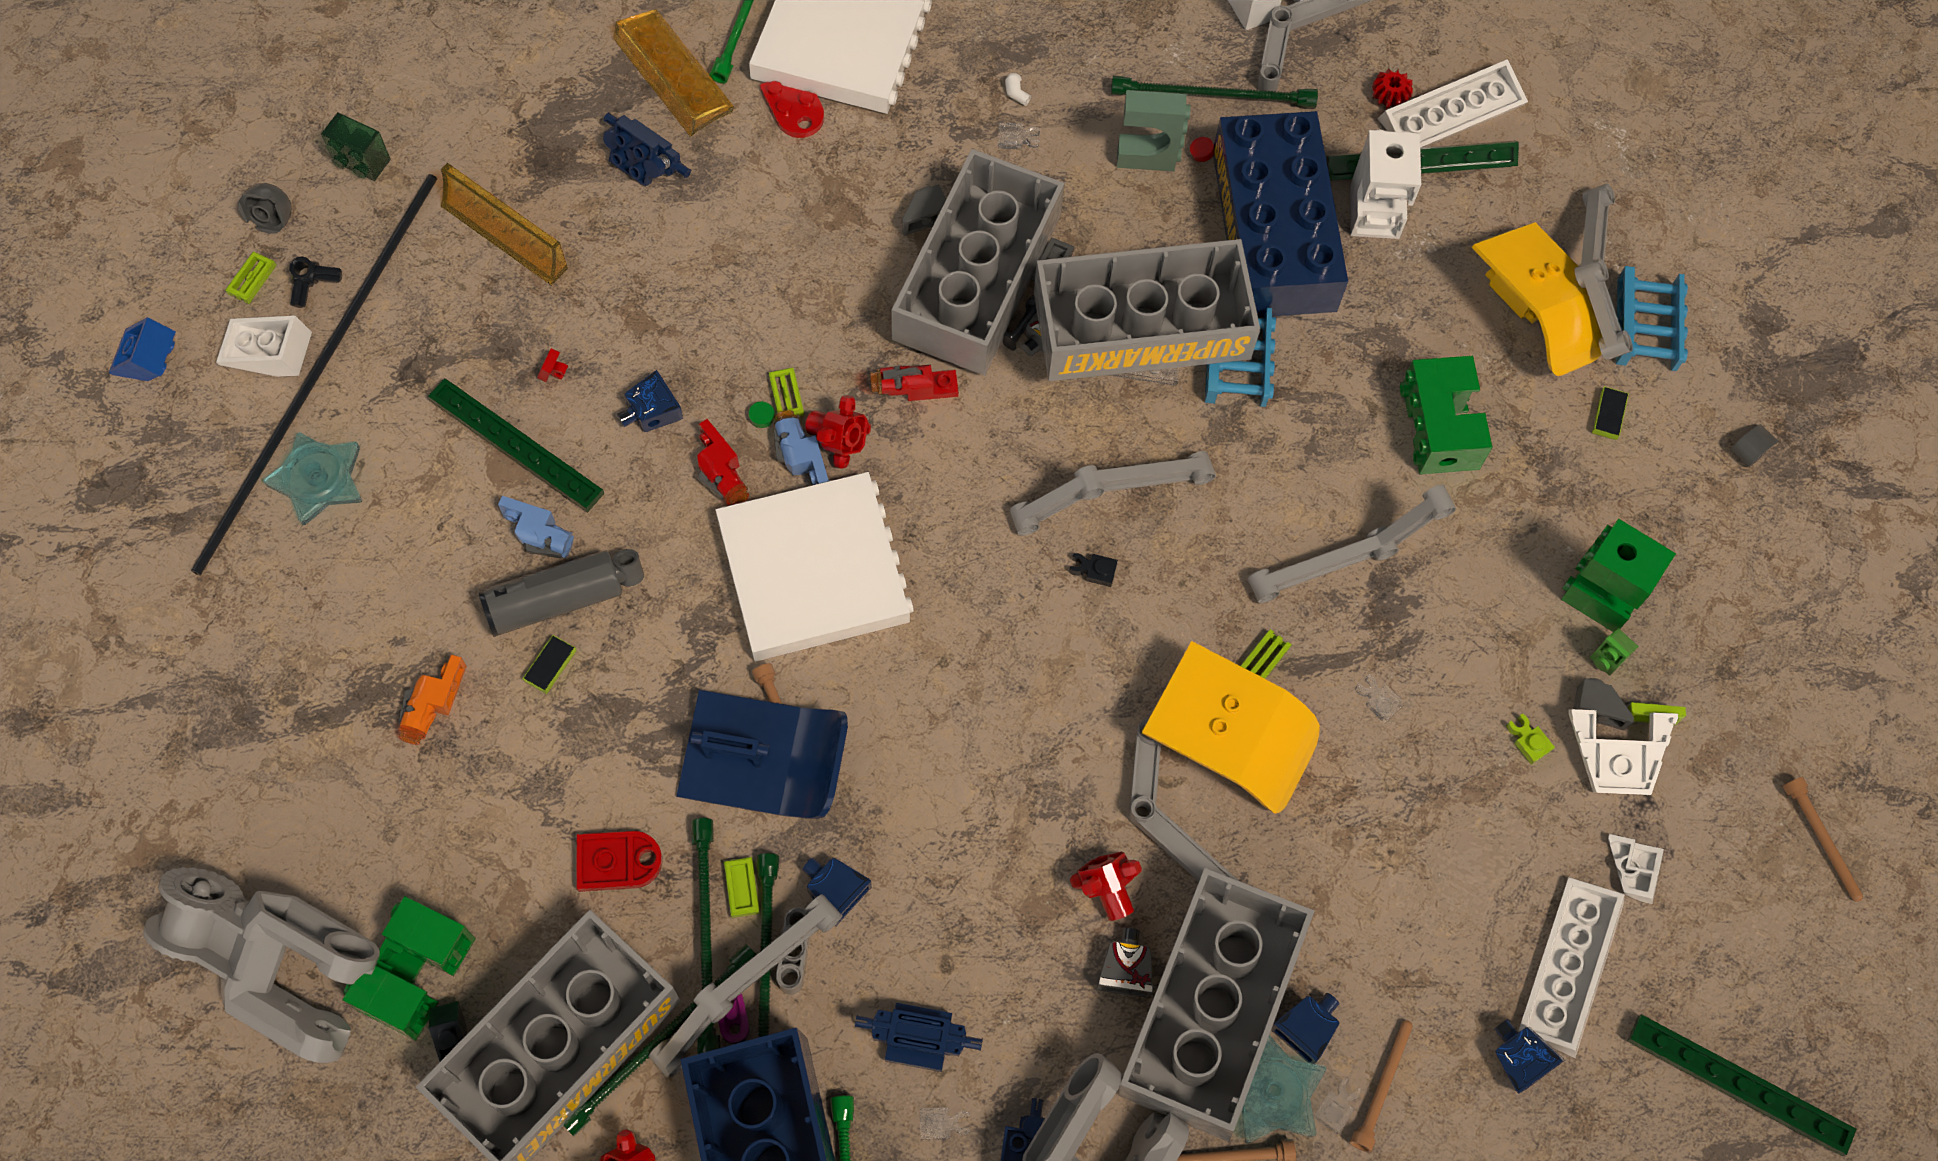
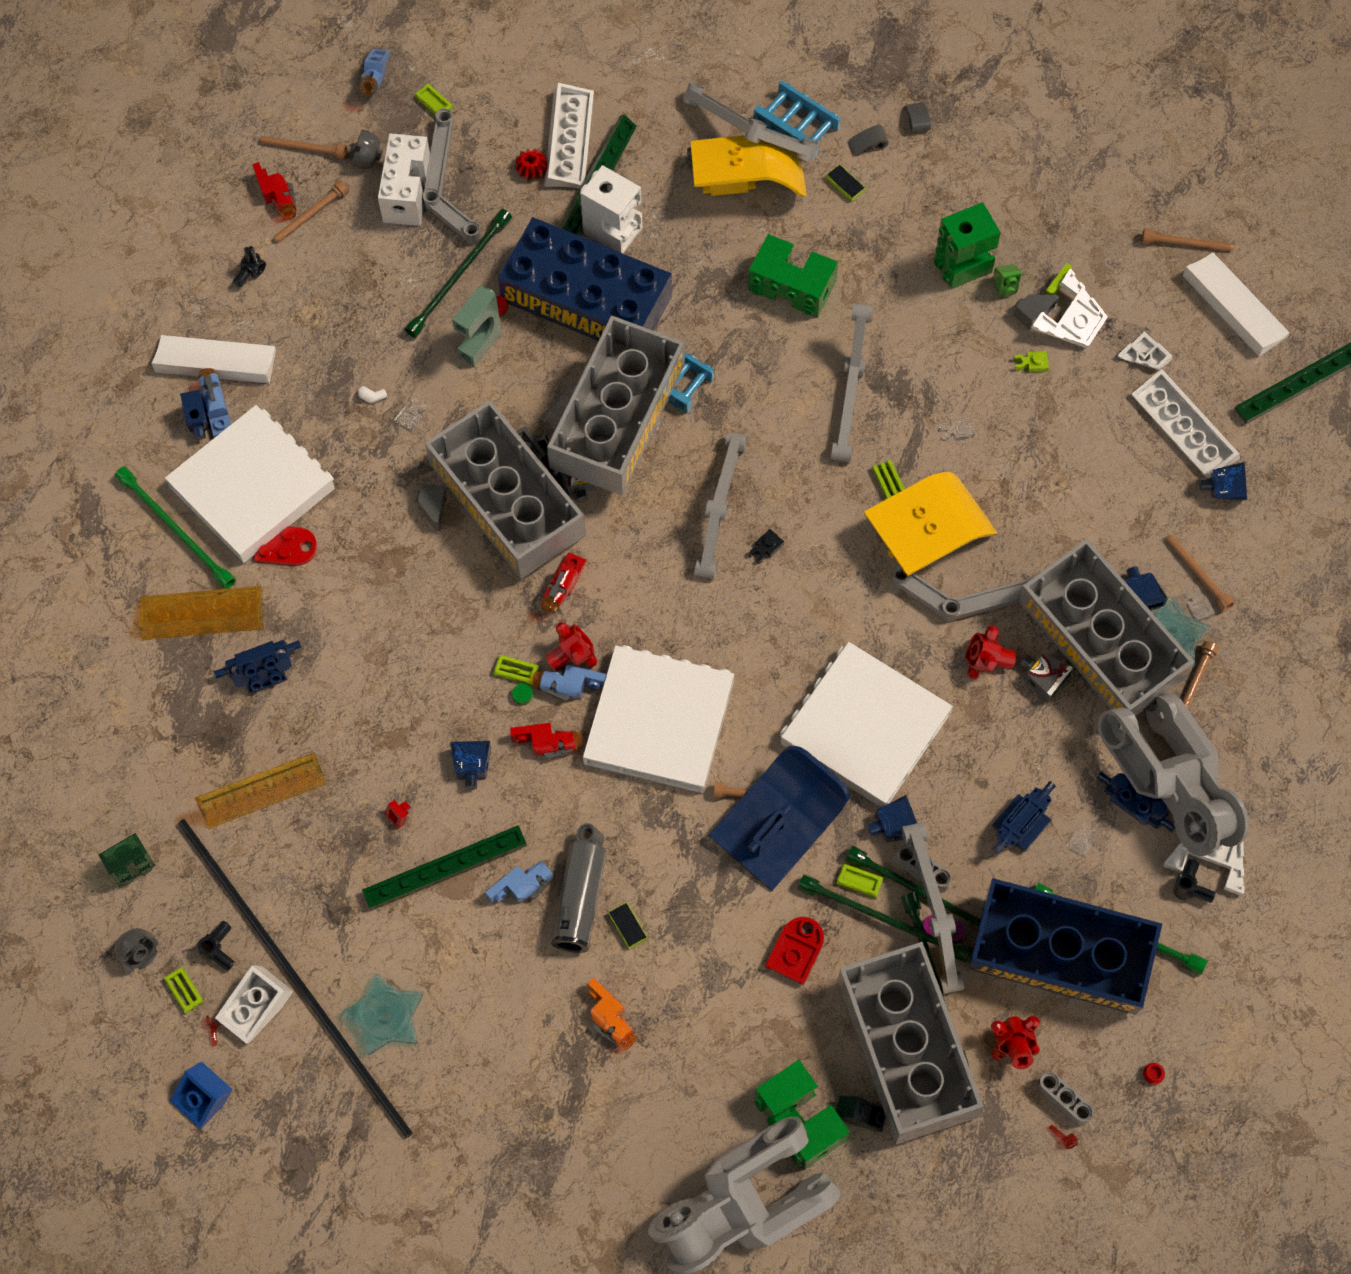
camera: 55 degrees left, 0 degrees up
none -> clear red hand [206,1014,220,1046]
none -> white brick [780,642,953,807]
none -> dark grey panel [849,125,889,156]
none -> white arch [1183,252,1290,357]

